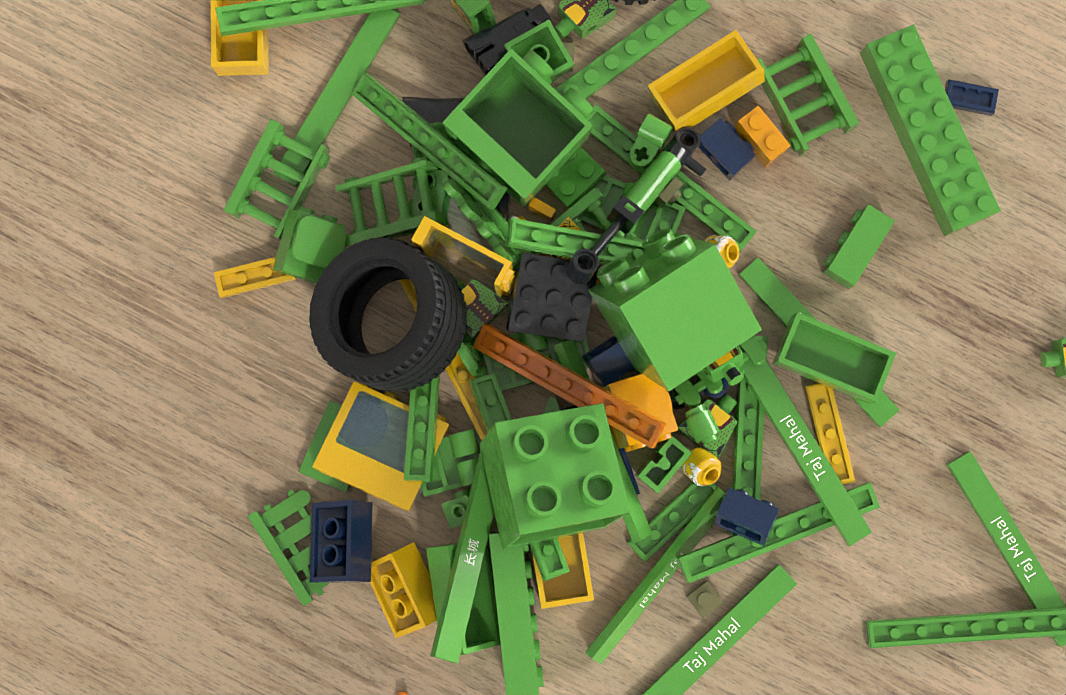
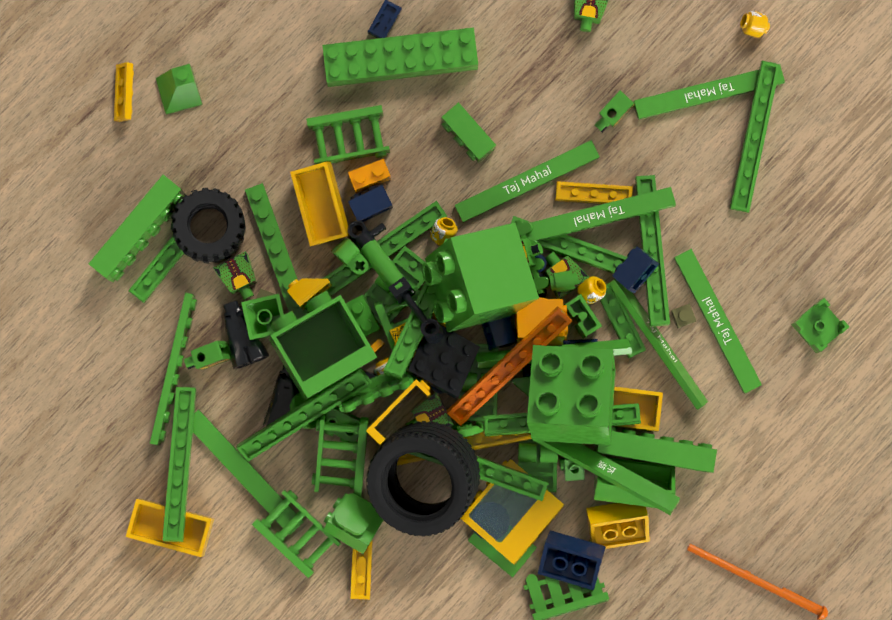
camera: 80 degrees left, 0 degrees up
olive plate [654,177,683,208] -> none
bright green piece [772,312,896,404] -> none
none -> yellow slope [287,278,332,310]
none -> bright green torso [595,90,634,133]

